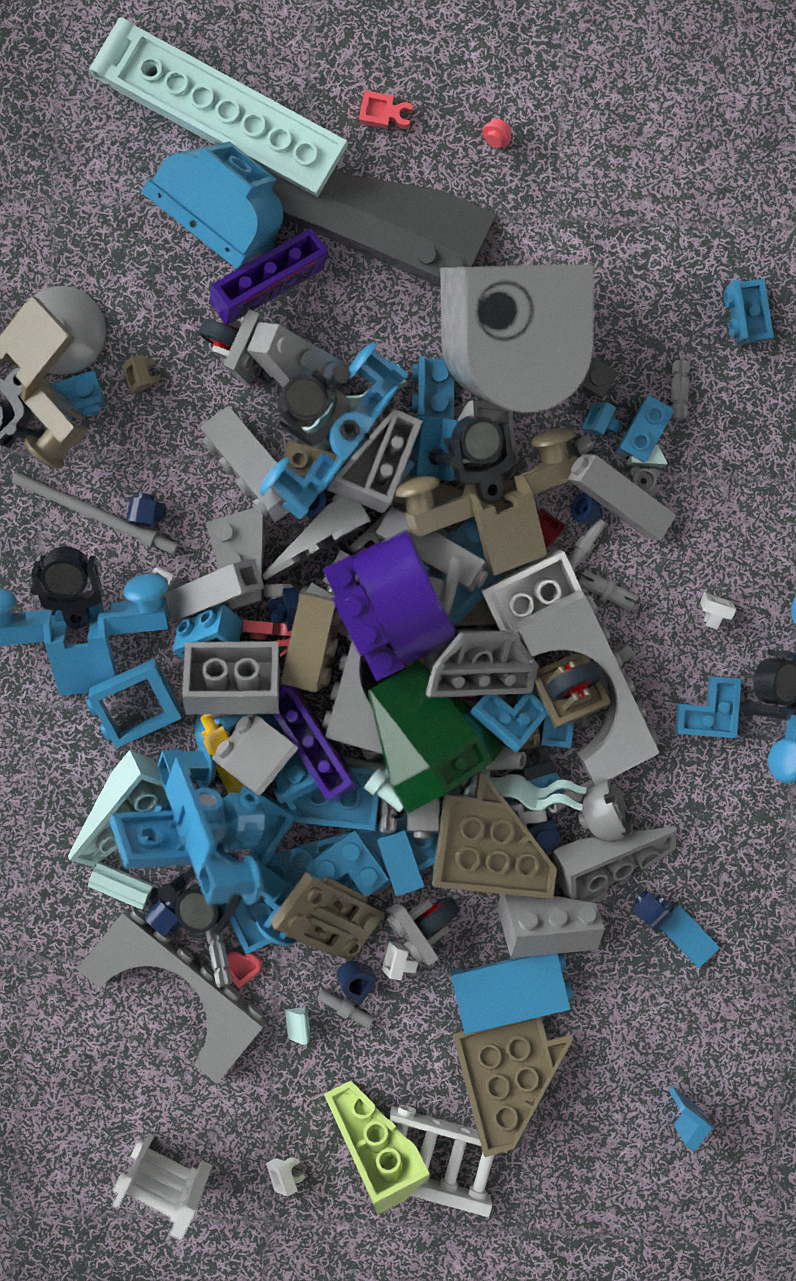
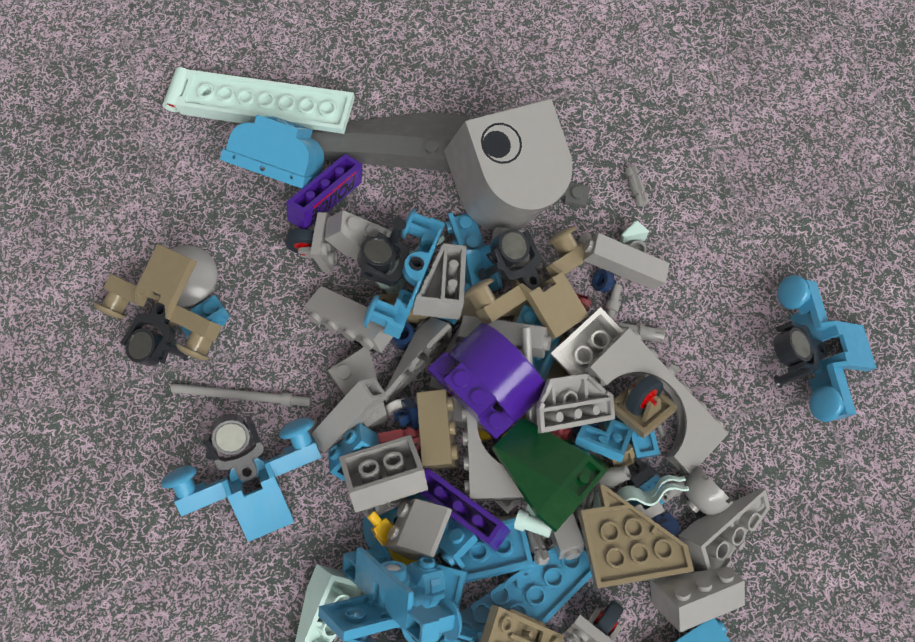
camera: 20 degrees left, 20 degrees down
dark azure window [86,658,182,748] -> none
dark tan tile [122,354,160,394] -> none
dark blue plate [126,493,166,528] -> none
dark azure plate [305,829,390,897] -> none
coral plate [359,90,413,129] -> none
dark azure tile [377,829,425,897] -> none
coral plate [482,119,512,148] -> none
dark azure tile [581,402,622,435] -> none
dark azure bracket [615,395,674,462] -> none
dark blue plate [632,890,673,933] -> none
dark azure tile [661,903,720,968] -> none
dark azure plate [675,676,741,738] -> none
white tile [700,592,736,629] -> none
dark azure bracket [724,278,774,345] -> none

